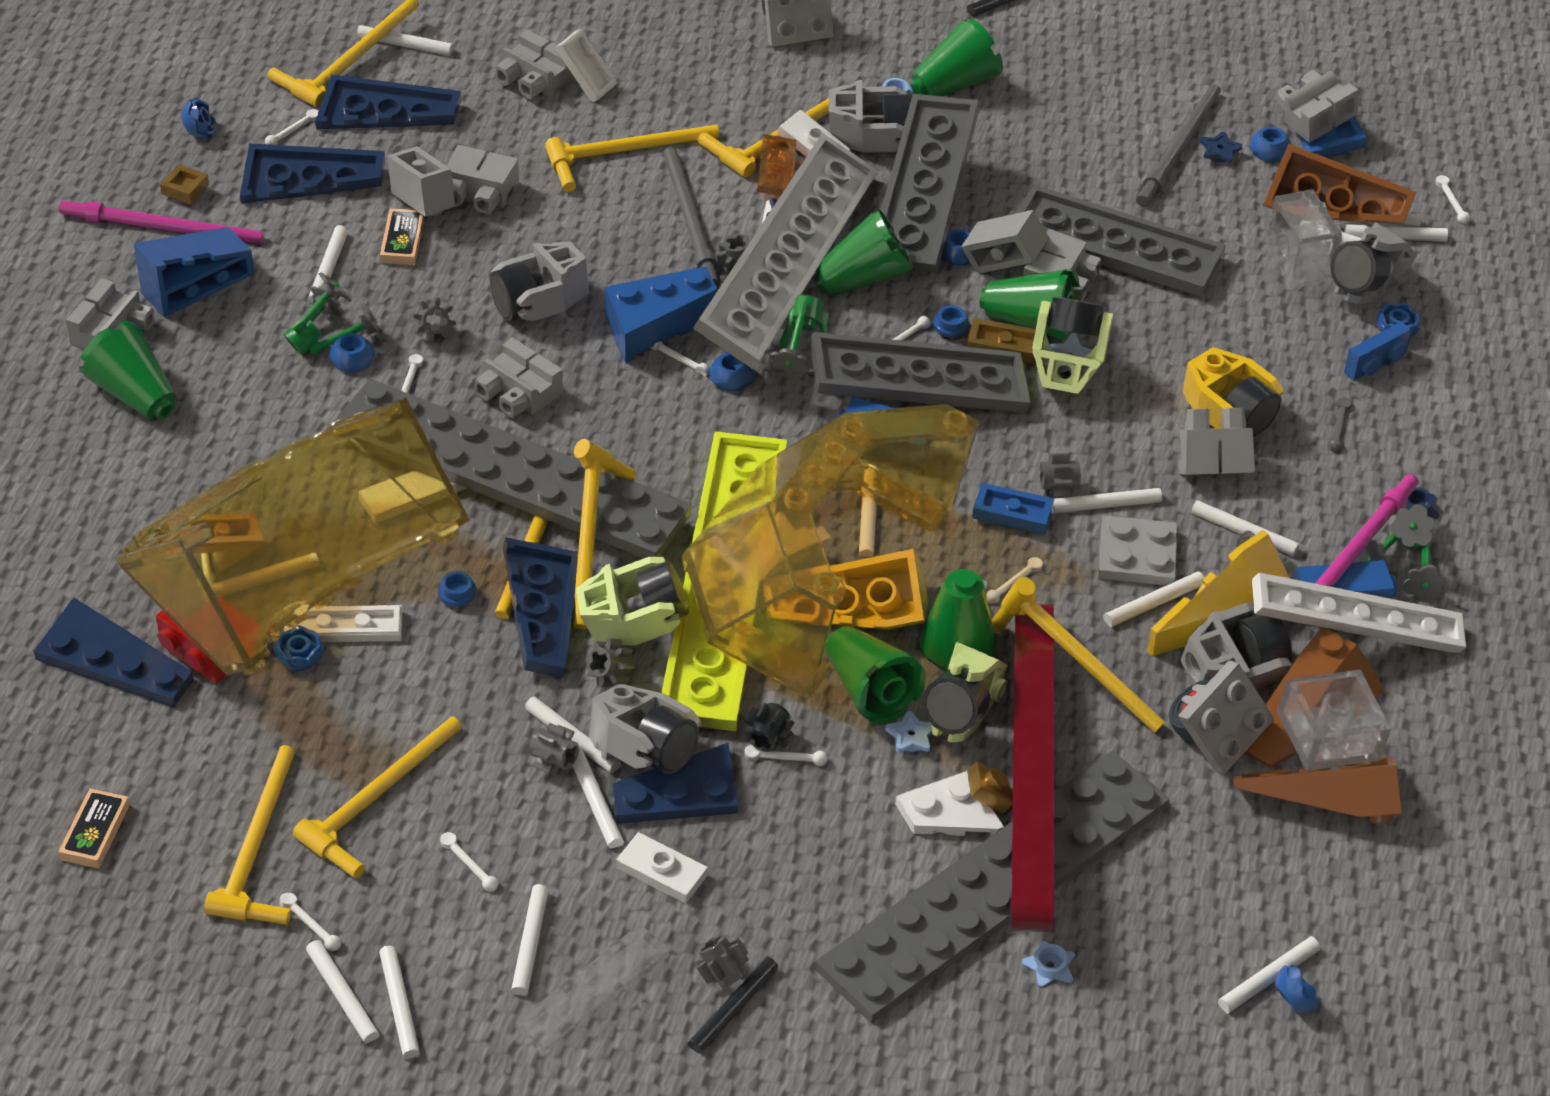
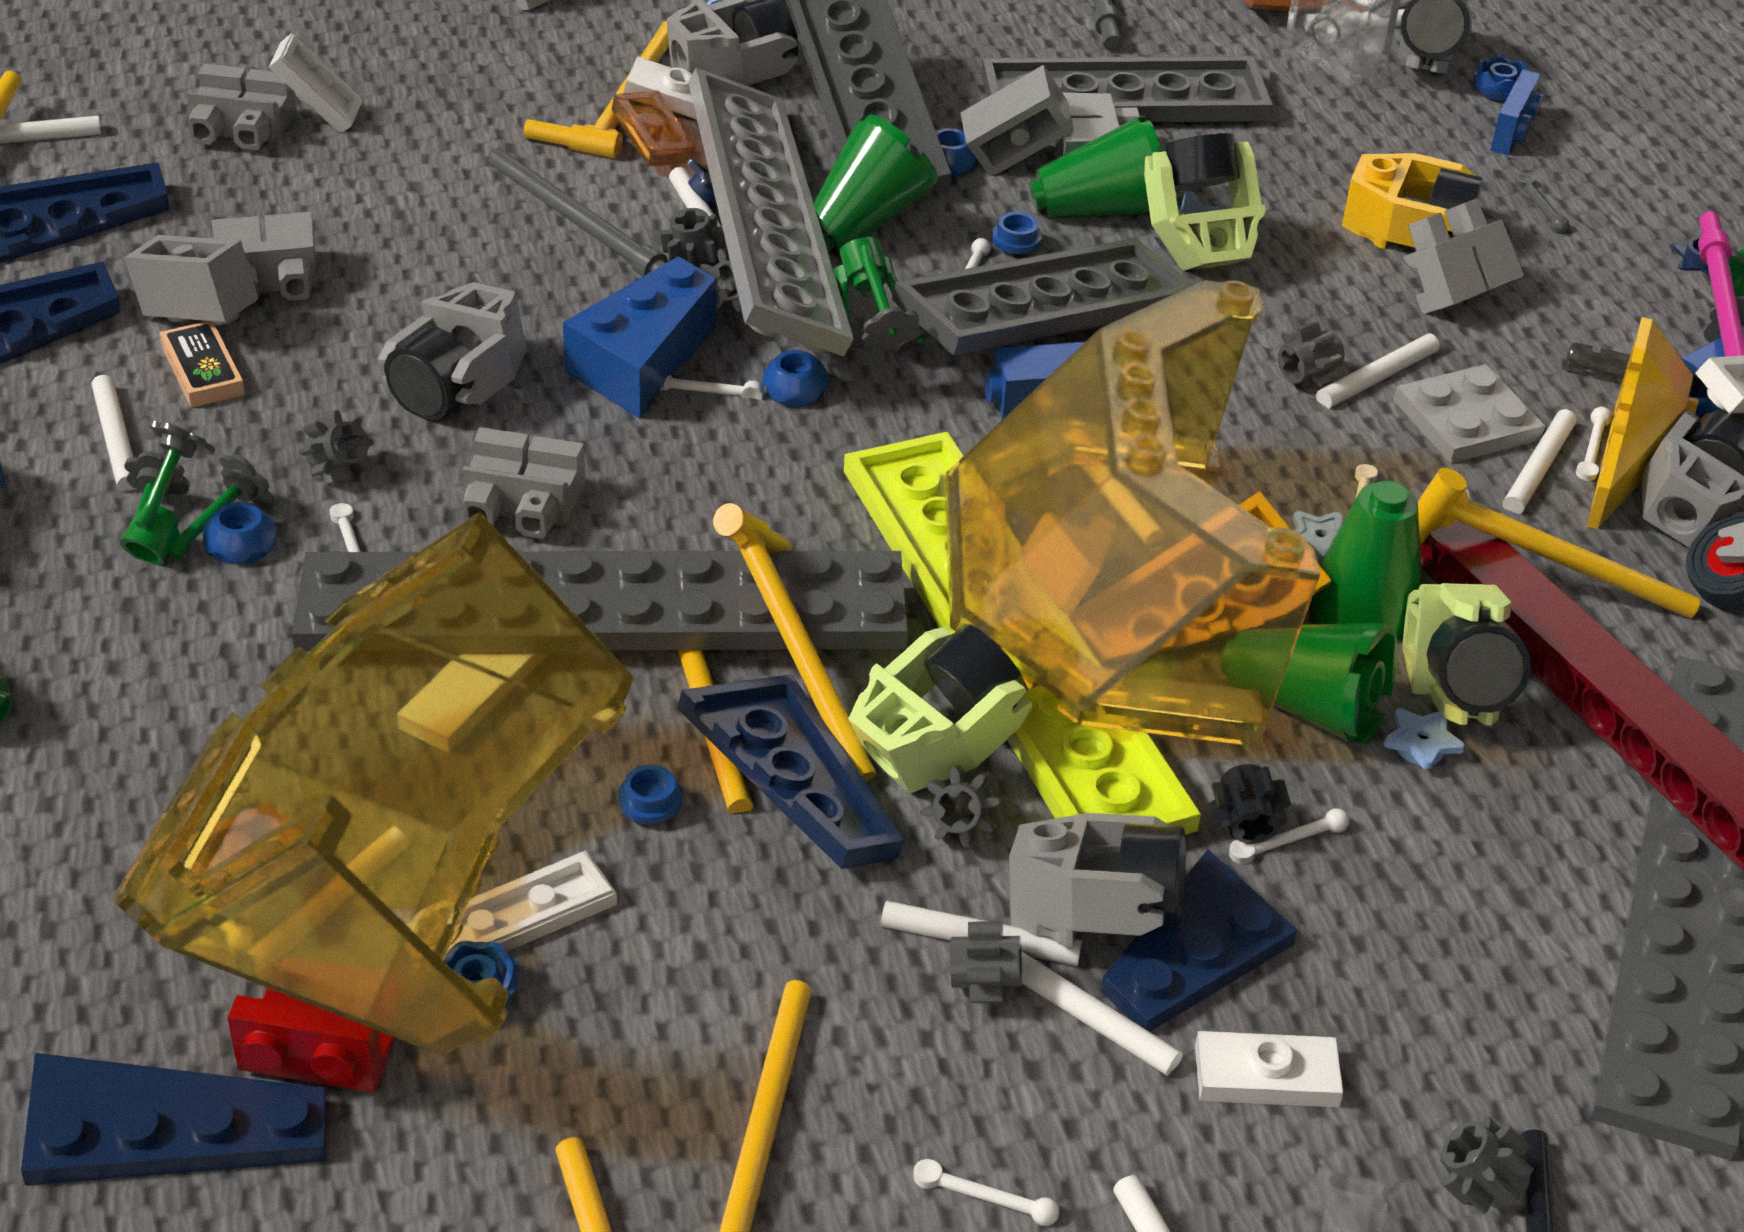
camera: 30 degrees left, 5 degrees down
yellow bar [545,124,719,192] -> none
white wing [895,771,1004,837] -> none
pearl gold plate [967,318,1036,364] -> none
pearl gold plate [967,761,1013,814] -> none
blue plate [972,482,1054,535] -> none
white bar [1191,500,1300,557] -> none

